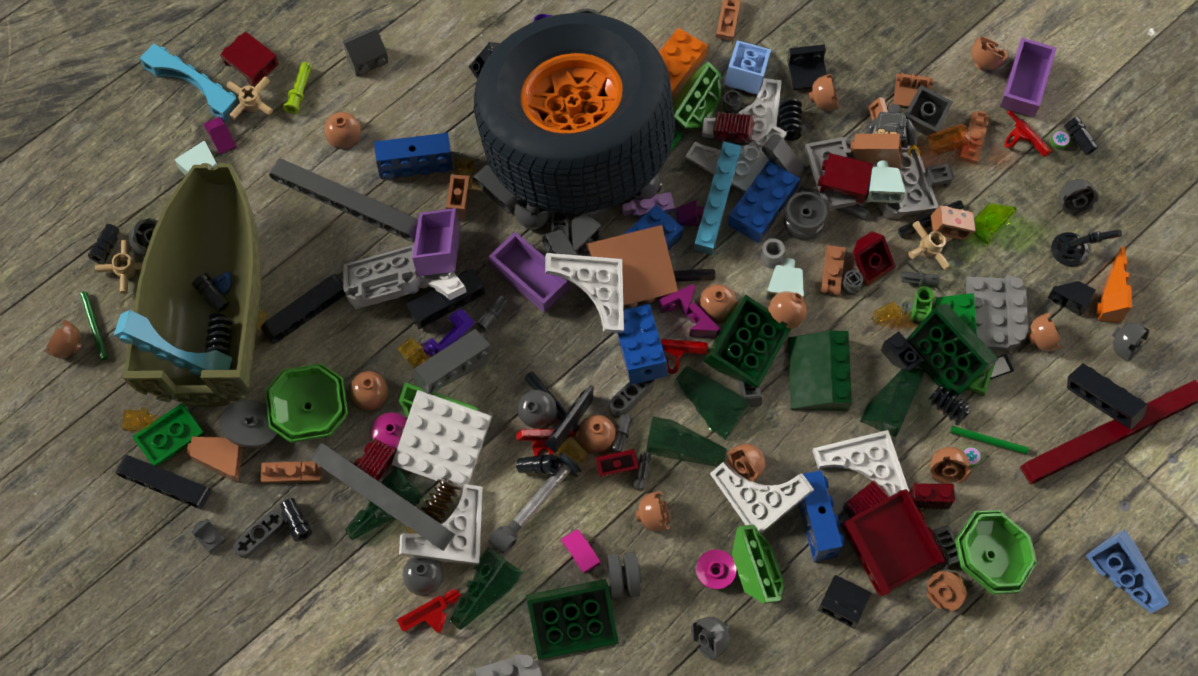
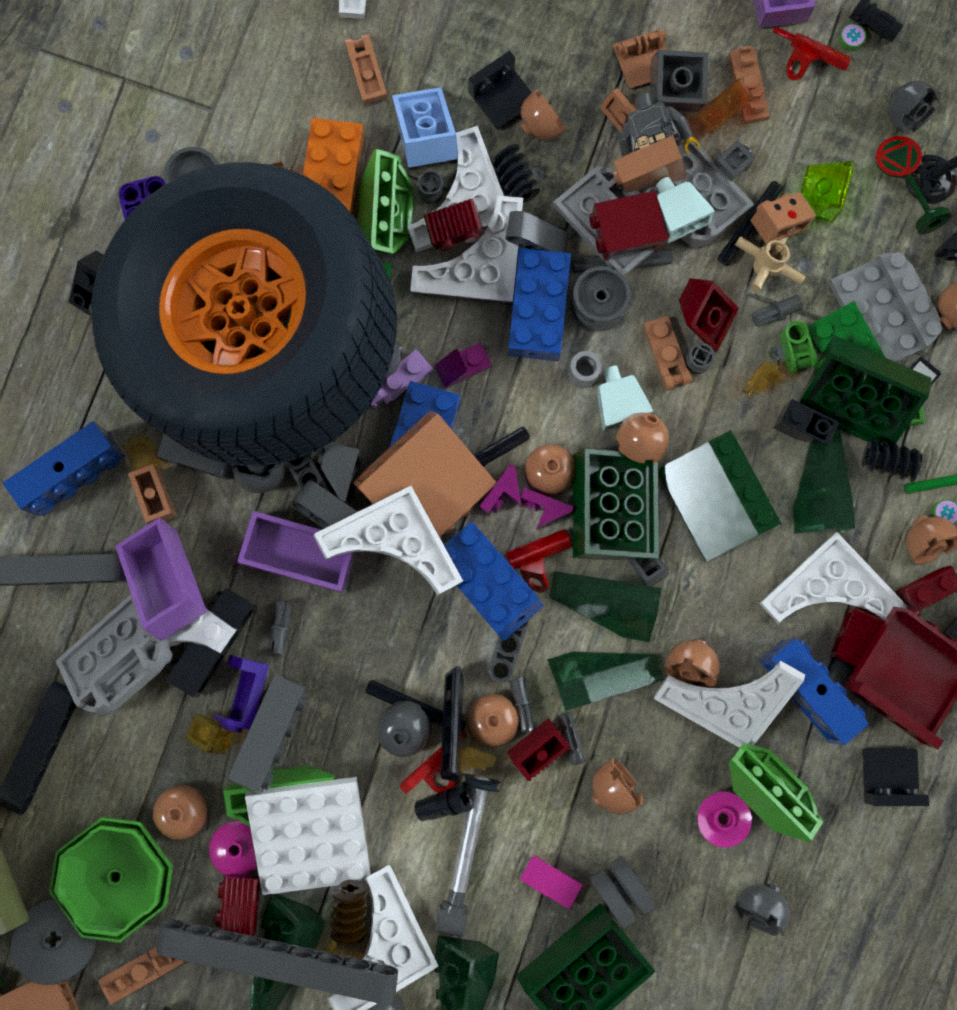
camera: 30 degrees left, 15 degrees up
medium azure arch [694,141,742,255] -> none
none -> dark green piece [875,136,952,234]

